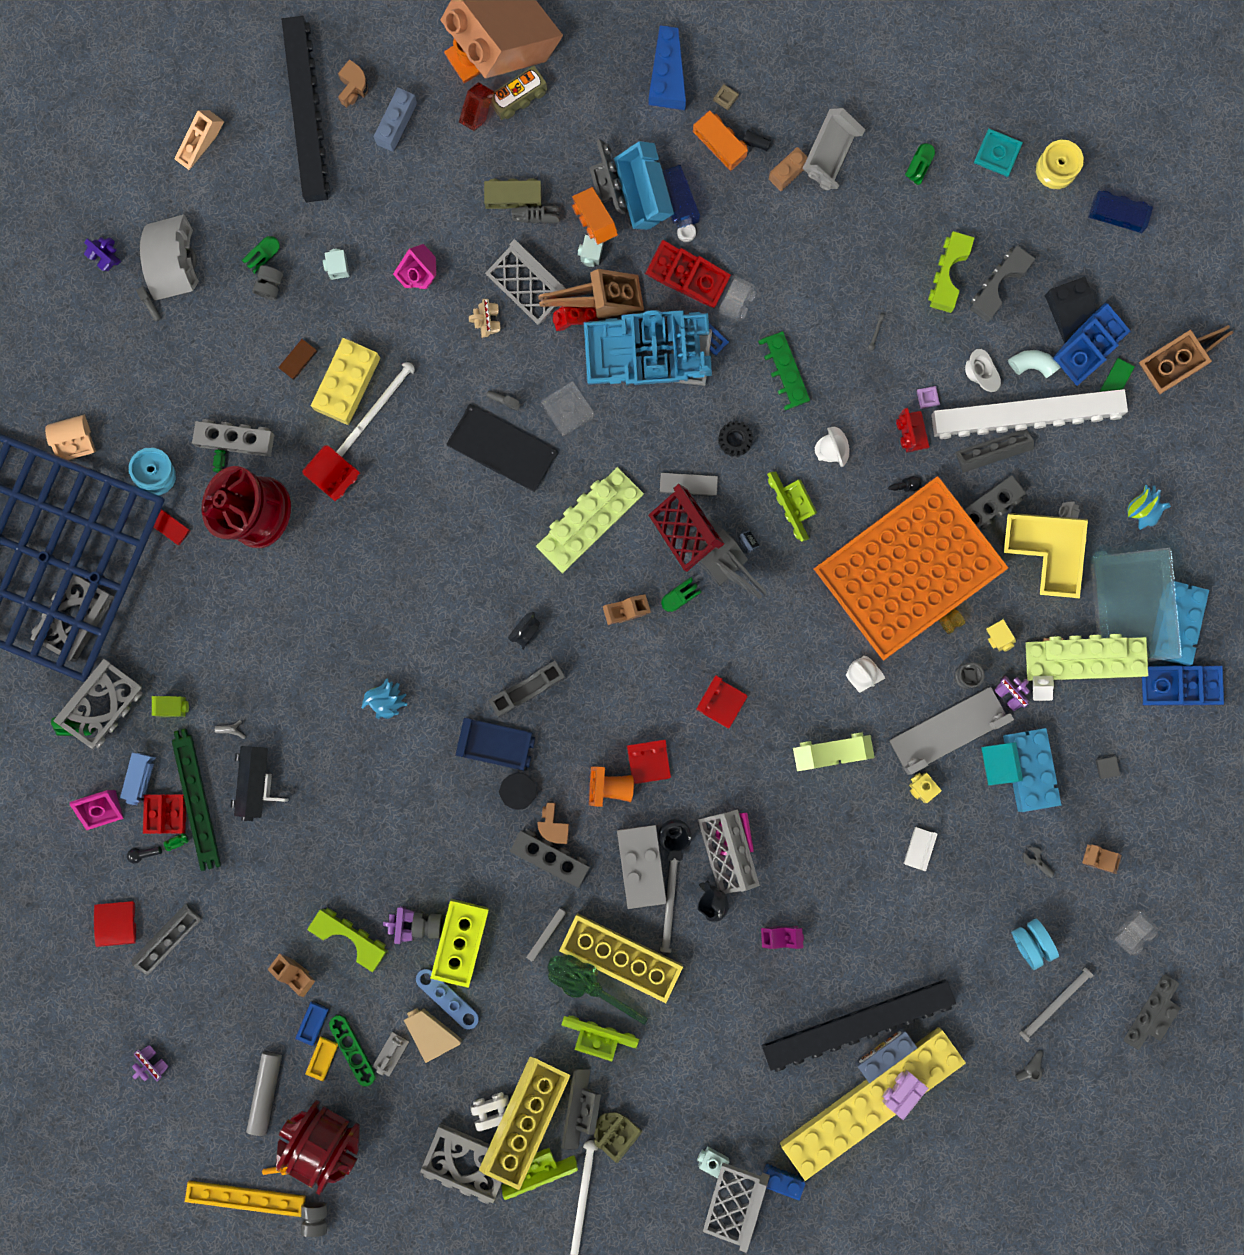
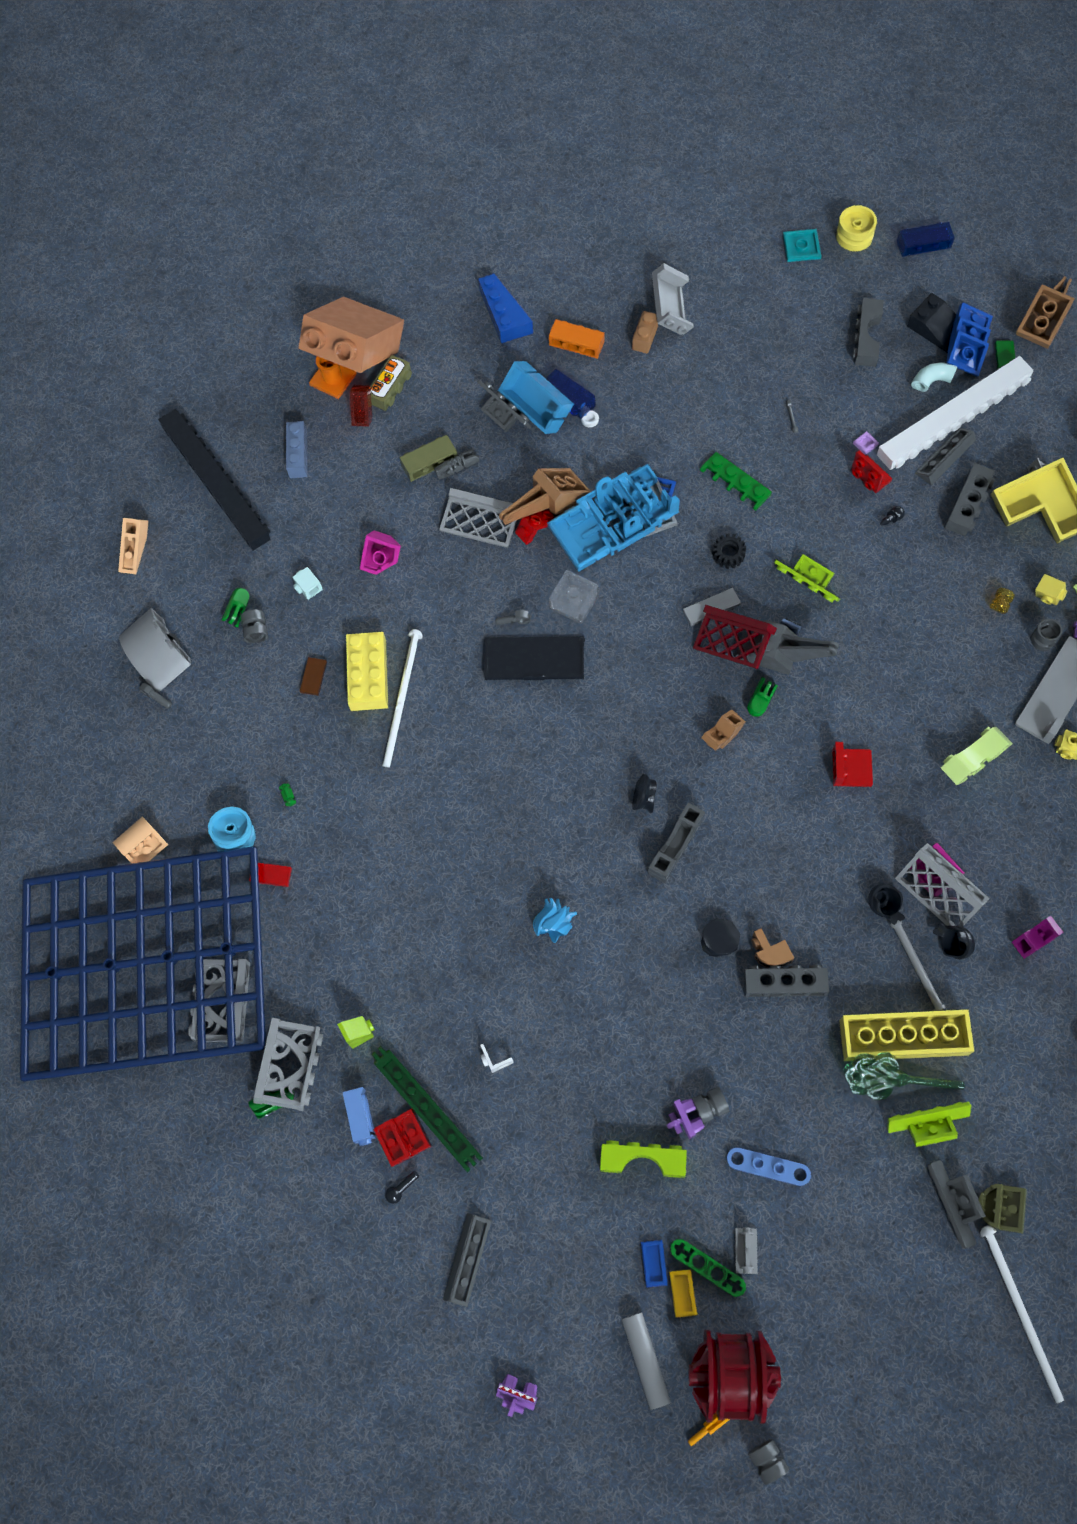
camera: 25 degrees left, 15 degrees down
dark pink slope [70,790,124,830] -> none
dark purple hips [84,237,121,271] -> none
red slope [94,901,136,947] -> none
green piece [164,833,189,851] -> none
yellow tile [185,1181,306,1217] -> none
light grey brick [192,419,274,457] -> none
dark red wheel [202,466,291,548] -> none
light grey bar [215,720,246,739] -> none
black brick [230,746,268,821] -> none
medium nougat brick [268,953,315,997] -> none
red bracket [302,445,360,501] -> none
medium nougat brick [338,59,368,108] -> none
tan slope [404,1008,462,1063] -> none
light grey fence [420,1123,502,1204] -> none
neon yellow brick [430,899,489,988] -> none
dark blue panel [455,718,536,771] -> none
tan hips [468,299,500,338] -> none
white brick [470,1092,510,1131] -> none
light yellow brick [479,1057,570,1190] -> none
lime bracket [501,1148,578,1200] -> none
light grey tile [526,907,566,961] -> none
yellowish green plate [536,467,644,574] -> none
orange brick [572,187,618,245] -> none
light aqua brick [578,235,604,267] -> none
orange plant [589,767,634,807] -> none
light grey brick [617,825,667,909] -> none
red bracket [627,740,671,784] -> none
red slope [644,240,731,308] -> none
dark tan tile [713,84,739,110] -> none
clear brick [718,276,757,322] -> none
black pin [743,129,771,152] -> none
orange plate [814,476,1008,661] -> none
white helmet [815,427,849,467] -> none
white piece [846,656,885,692] -> none
green arm [905,143,935,185] -> none
lime arch [928,231,975,313] -> none
white piece [965,349,1001,392] -> none

